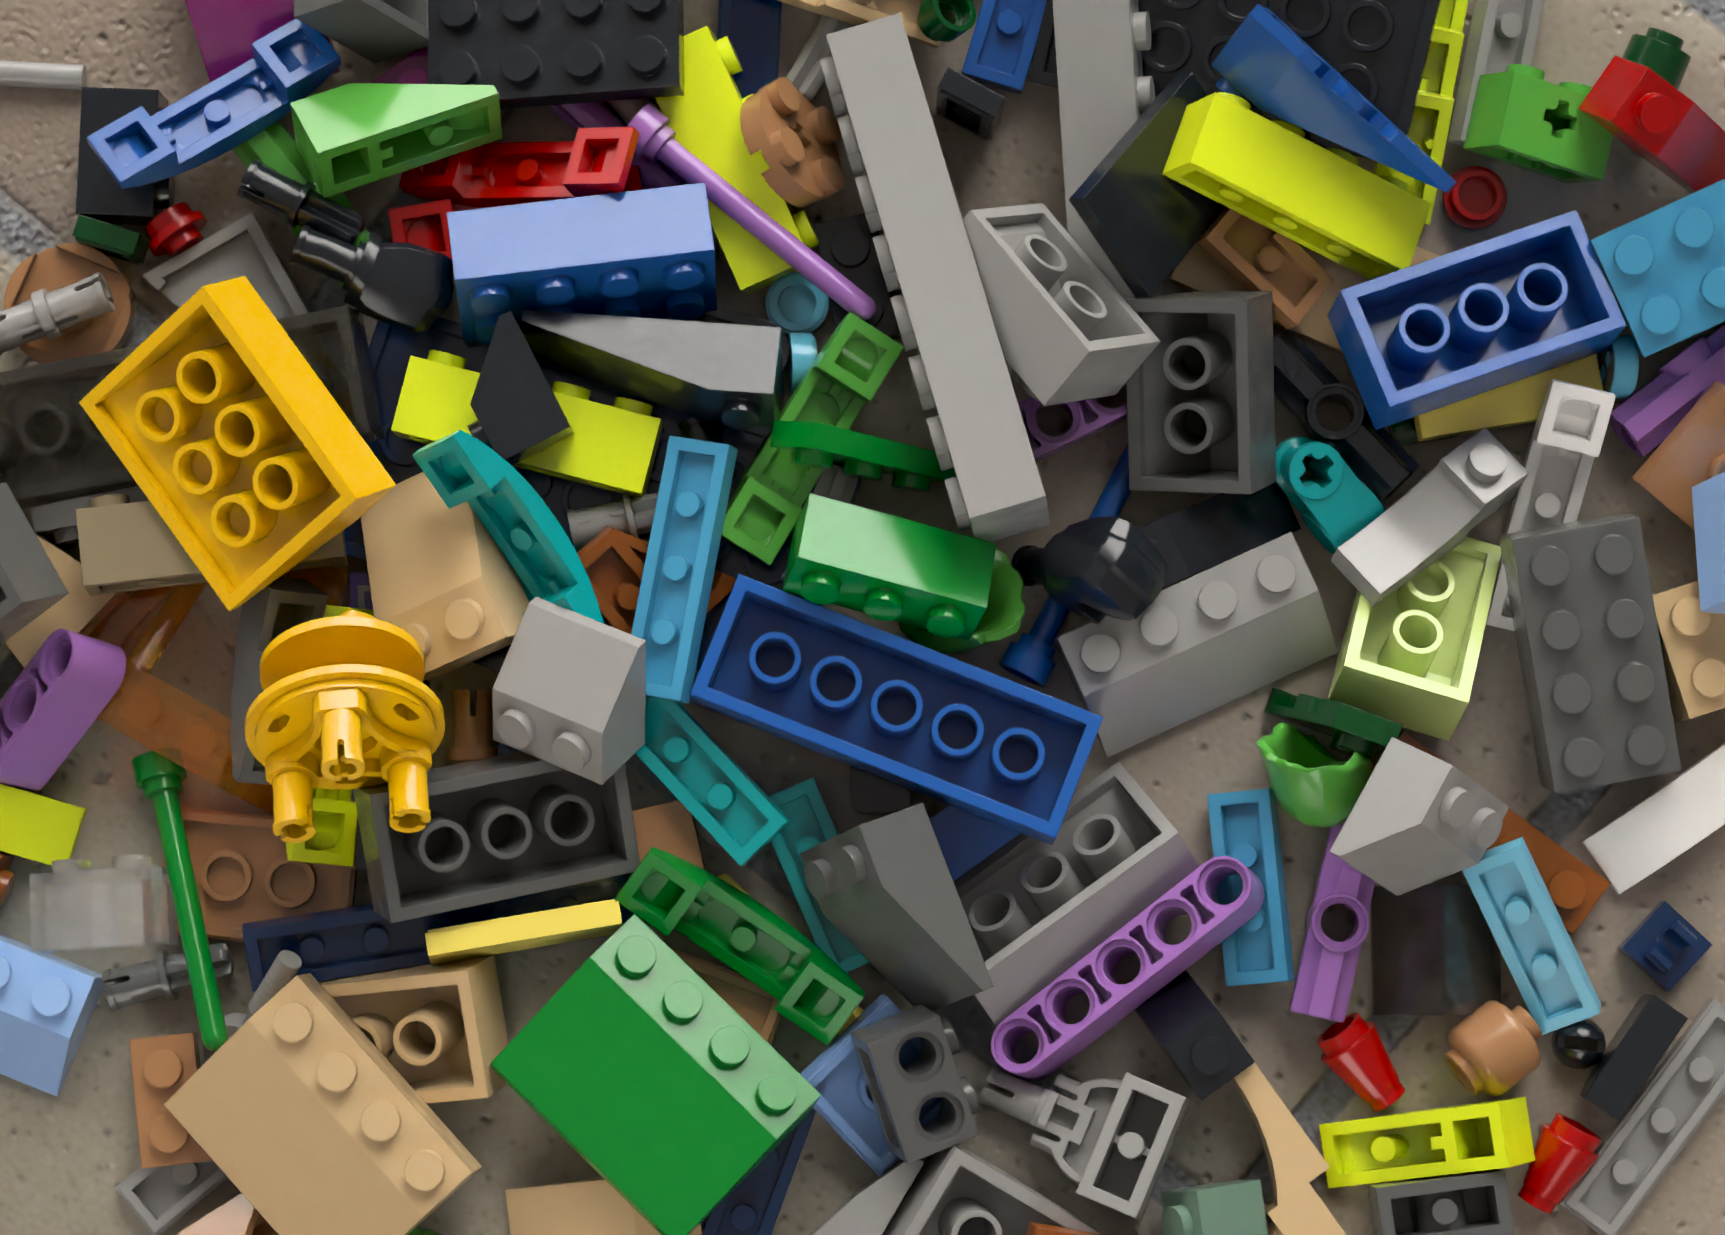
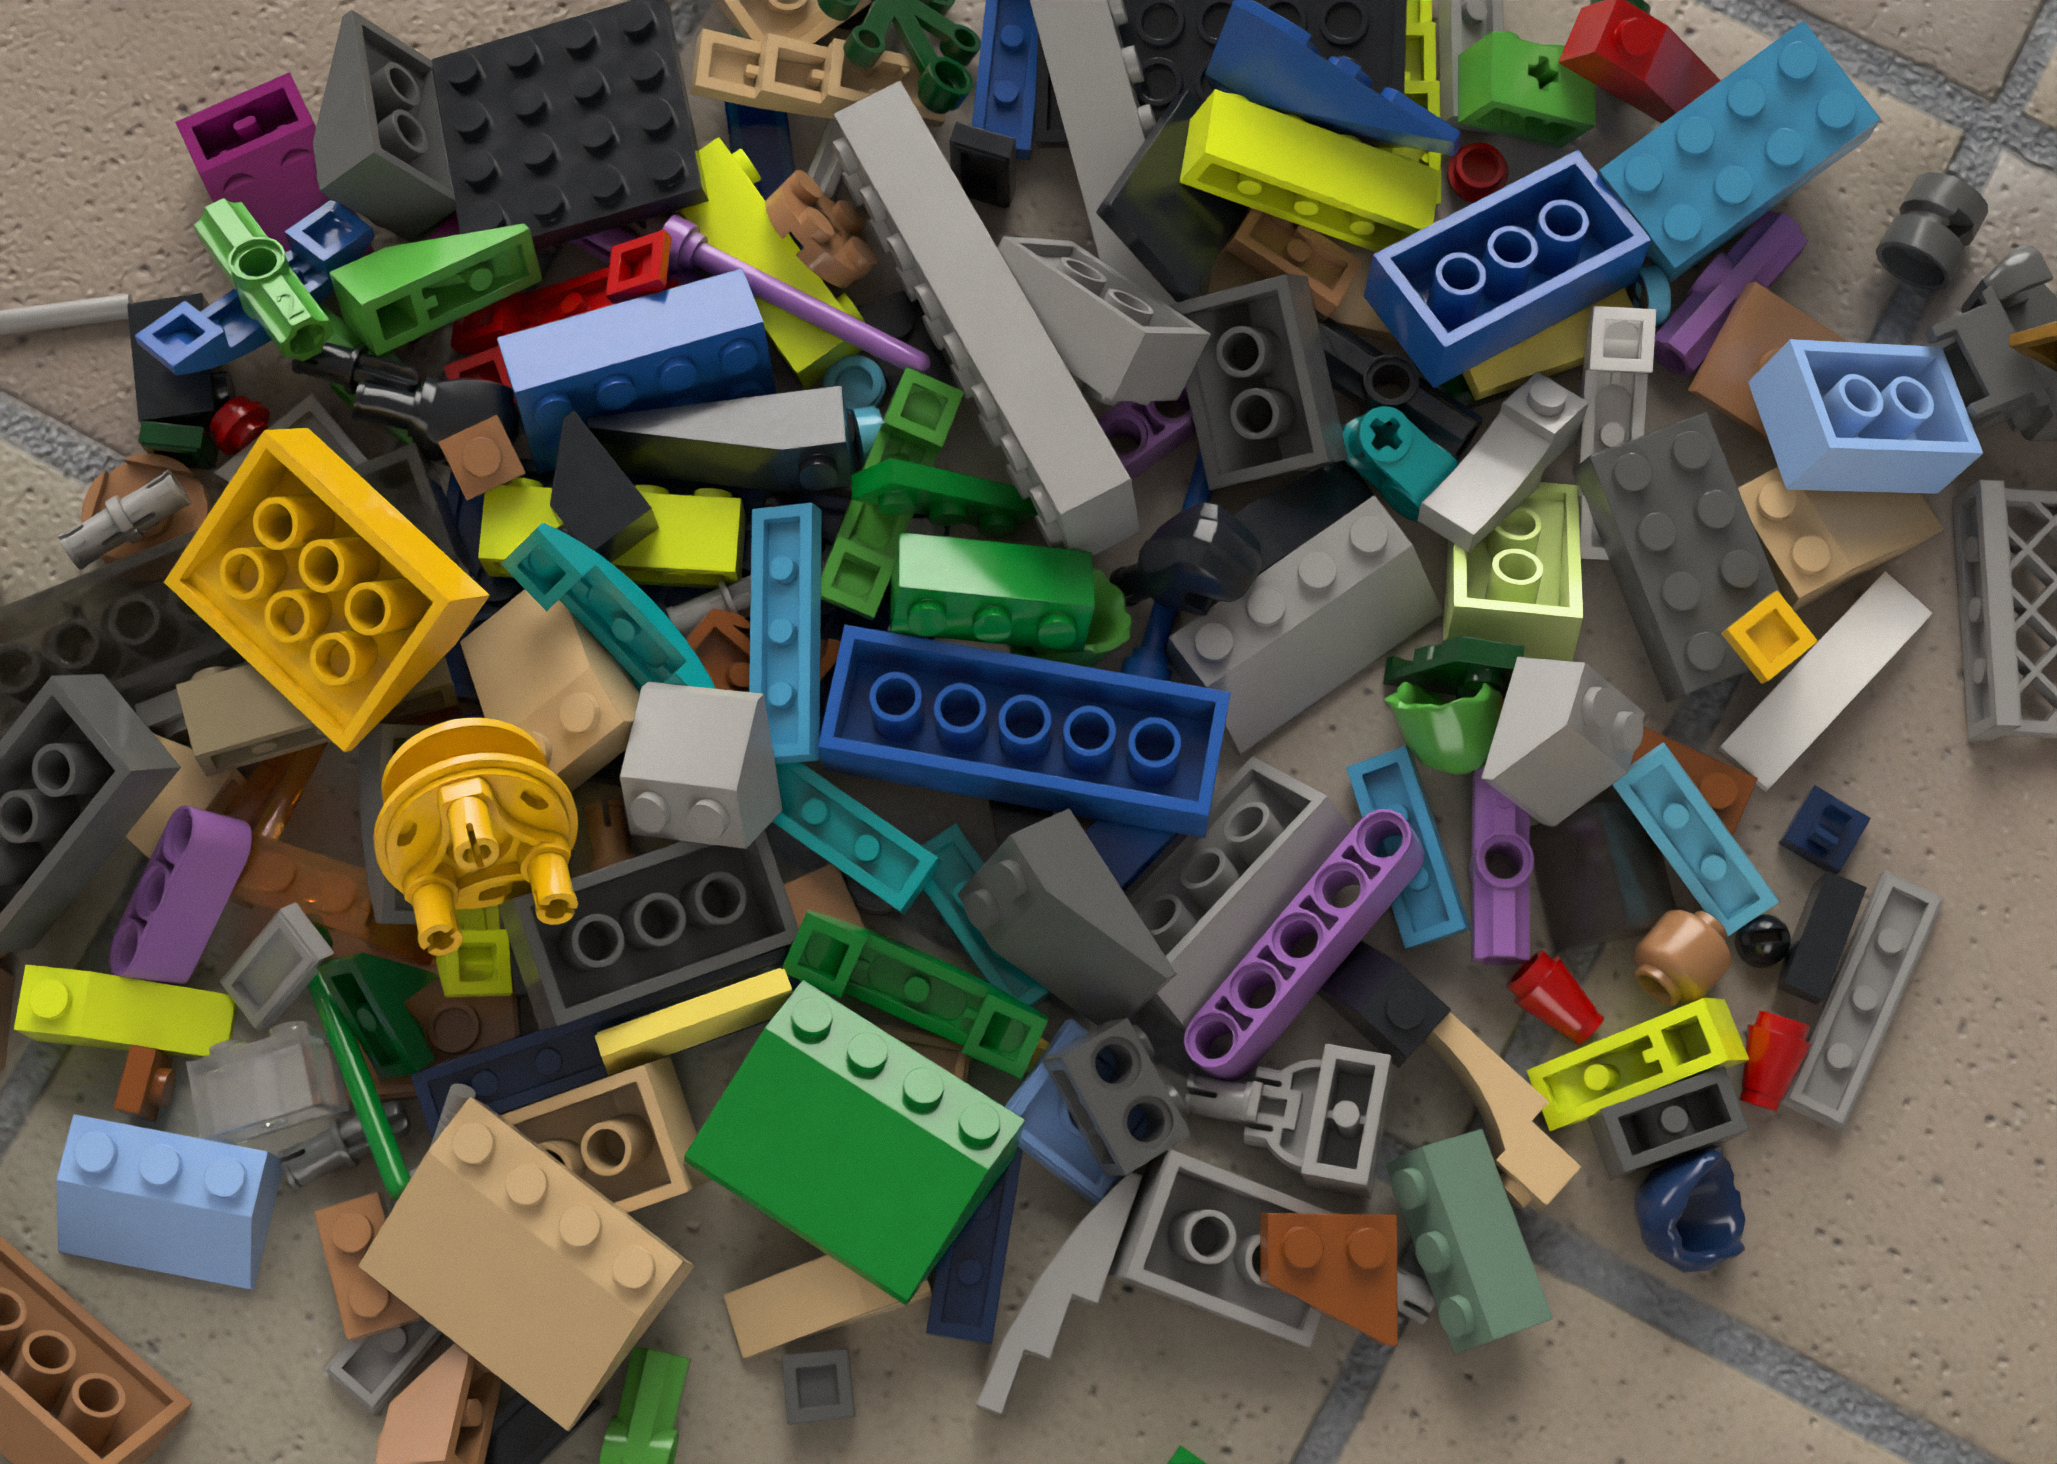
camera: 10 degrees left, 10 degrees down
none -> bright green piece [194,198,333,361]
none -> light grey tile [220,902,335,1032]
none -> dark green slope [317,952,438,1080]
none -> medium nougat plate [438,415,526,501]
none -> yellow plate [1721,590,1818,684]

